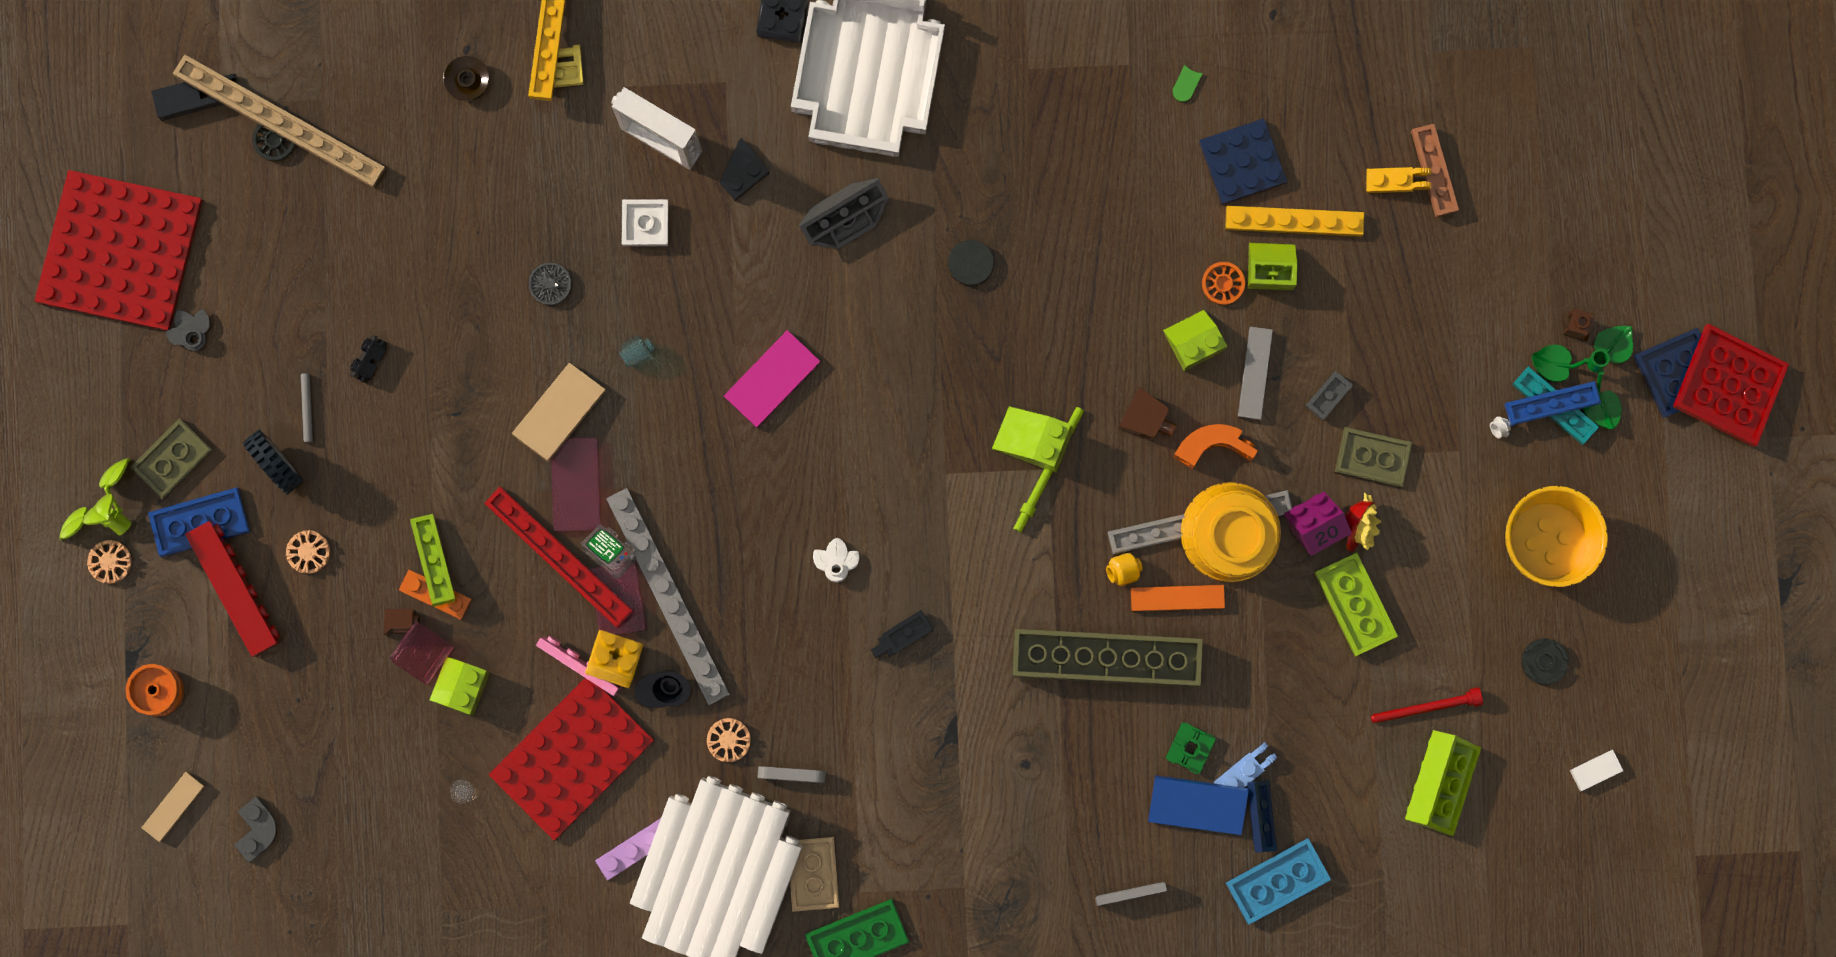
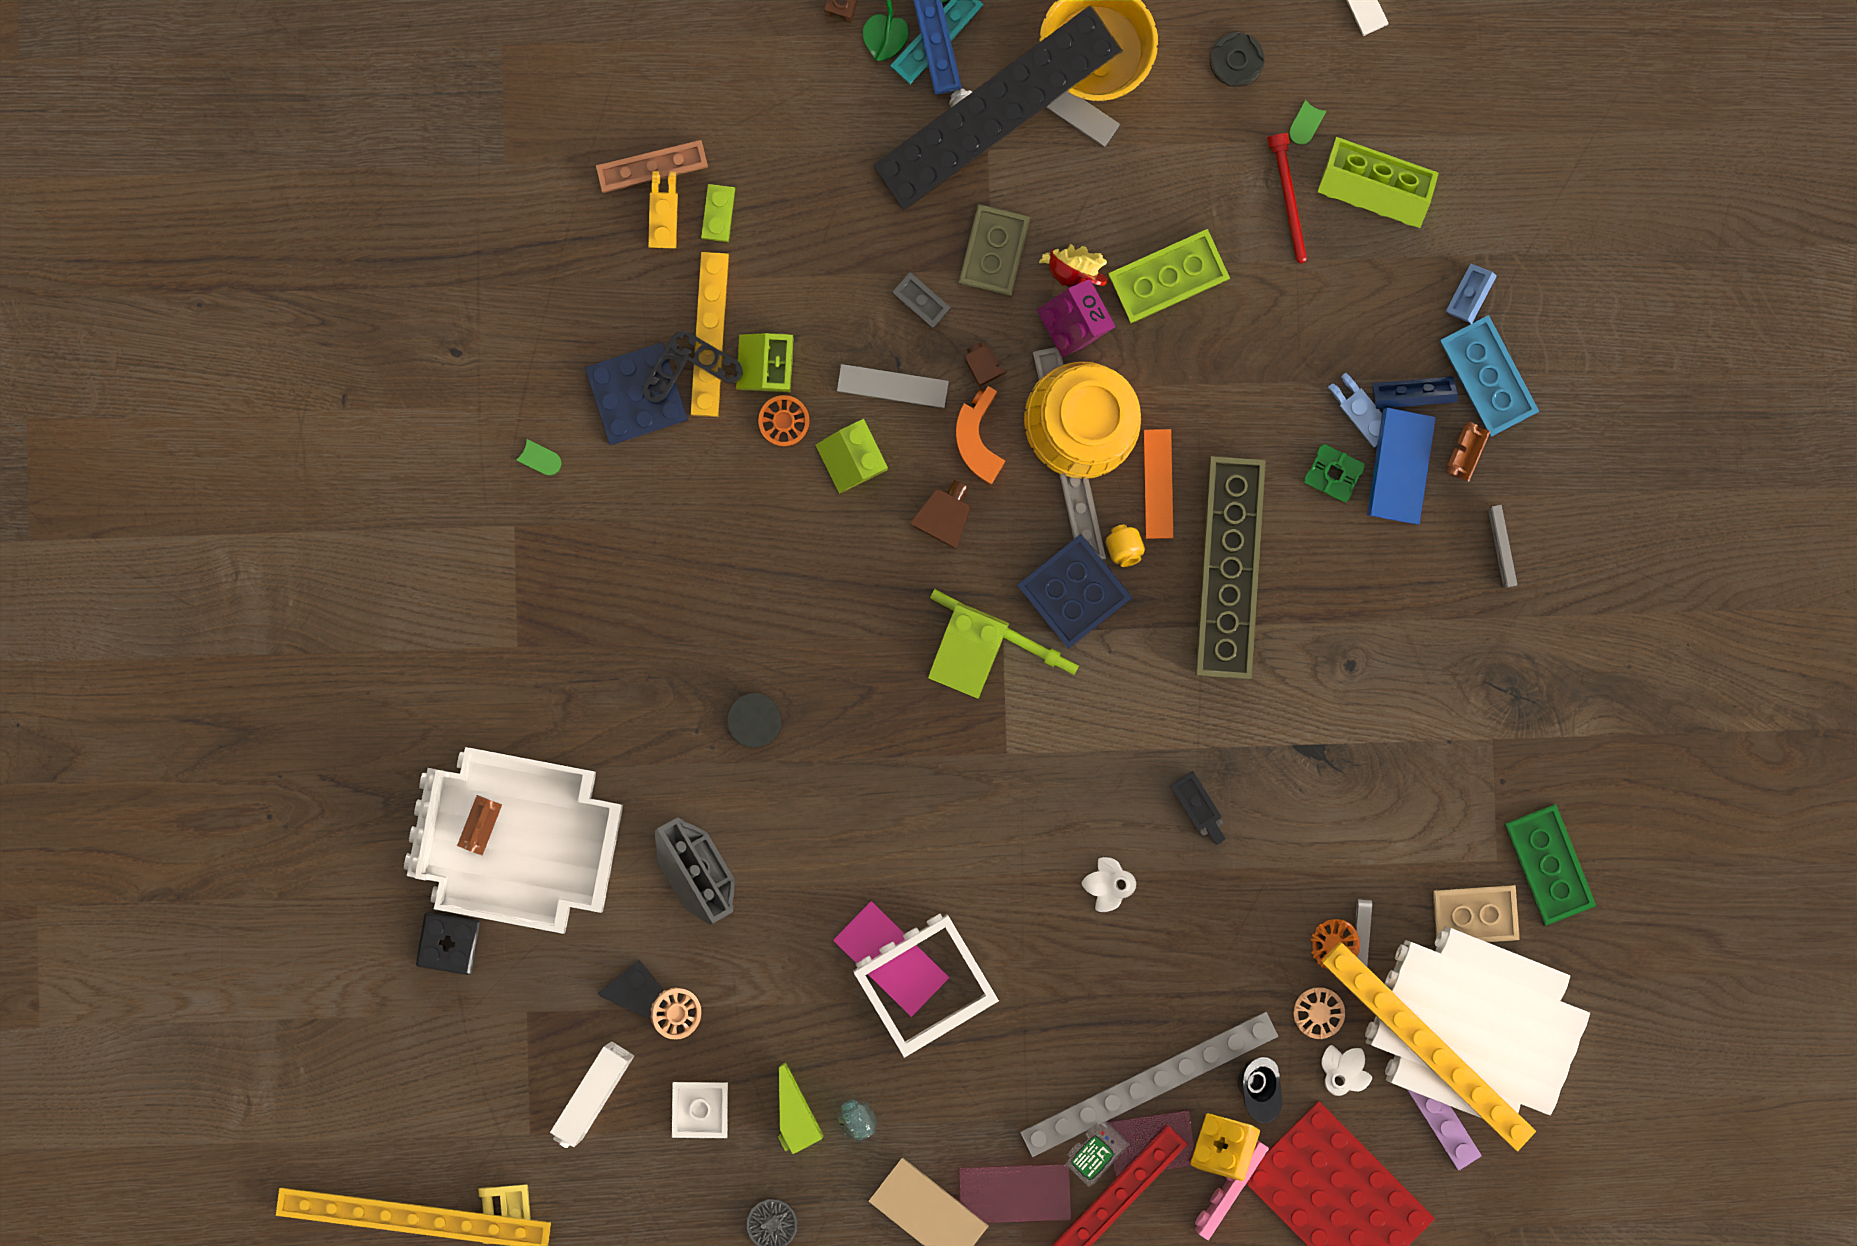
camera: 90 degrees left, 5 degrees up
none -> dark orange hinge [457,795,502,856]
none -> black beam [643,331,743,403]
none -> light nougat wheel [650,987,701,1039]
none -> lime plate [701,184,735,242]
none -> lime slope [778,1062,823,1154]
none -> white window [853,914,999,1058]
none -> black plate [873,5,1123,210]
none -> reddish brown window [964,342,1007,387]
none -> dark blue plate [1017,533,1133,649]
none -> light grey tile [1046,92,1120,148]
none -> bright green piece [1289,100,1326,145]
none -> orange wheel [1311,919,1360,969]
none -> yellow plate [1321,942,1536,1151]
none -> white plate [1321,1045,1372,1096]
none -> medium blue plate [1446,264,1497,324]
none -> dark orange hinge [1446,422,1491,481]

